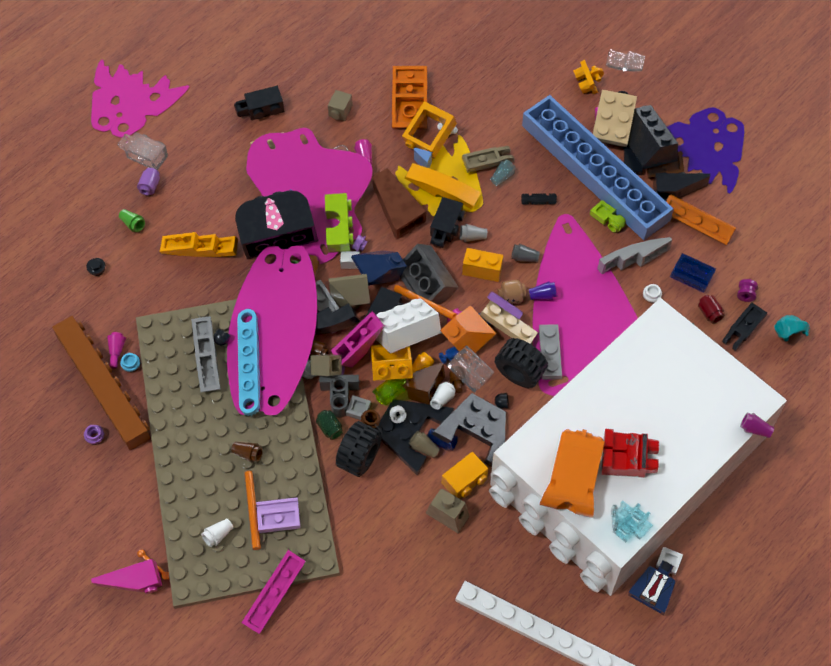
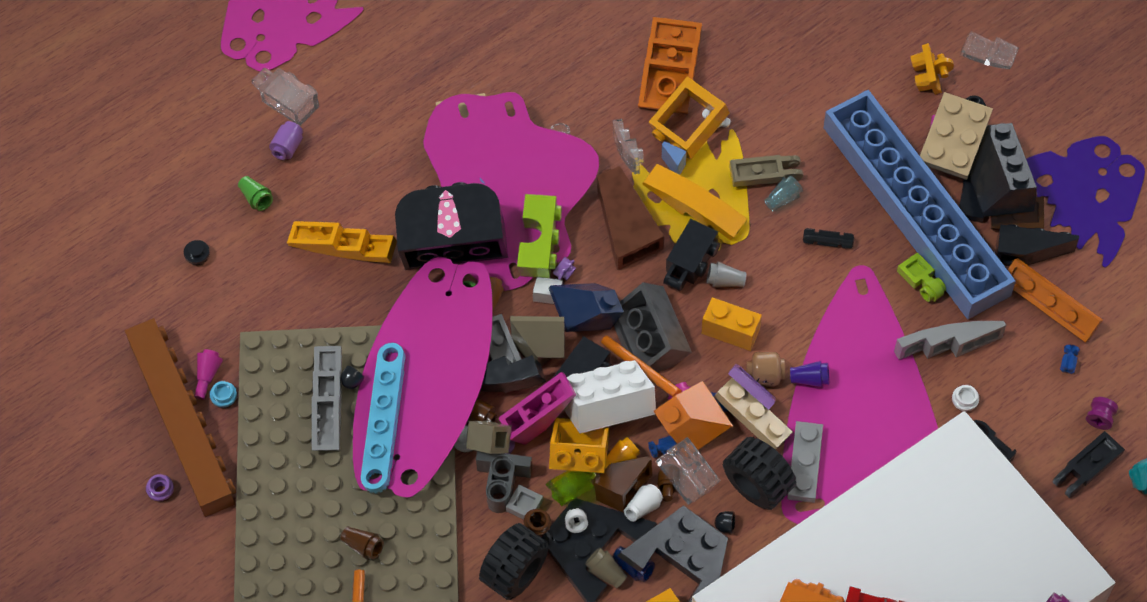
camera: 10 degrees right, 0 degrees up
black brick [234,85,285,120] -> none
clear green brick [316,410,343,440] -> none
dark tan brick [328,90,353,121] -> none
dark pink cone [354,139,372,165] -> none
dark grey cone [511,243,540,262] -> none
clear blue plate [670,253,716,293] -> none
dark red brick [698,295,725,324] -> none
none -> clear slope [612,119,644,174]
none -> blue piece [1060,345,1080,374]

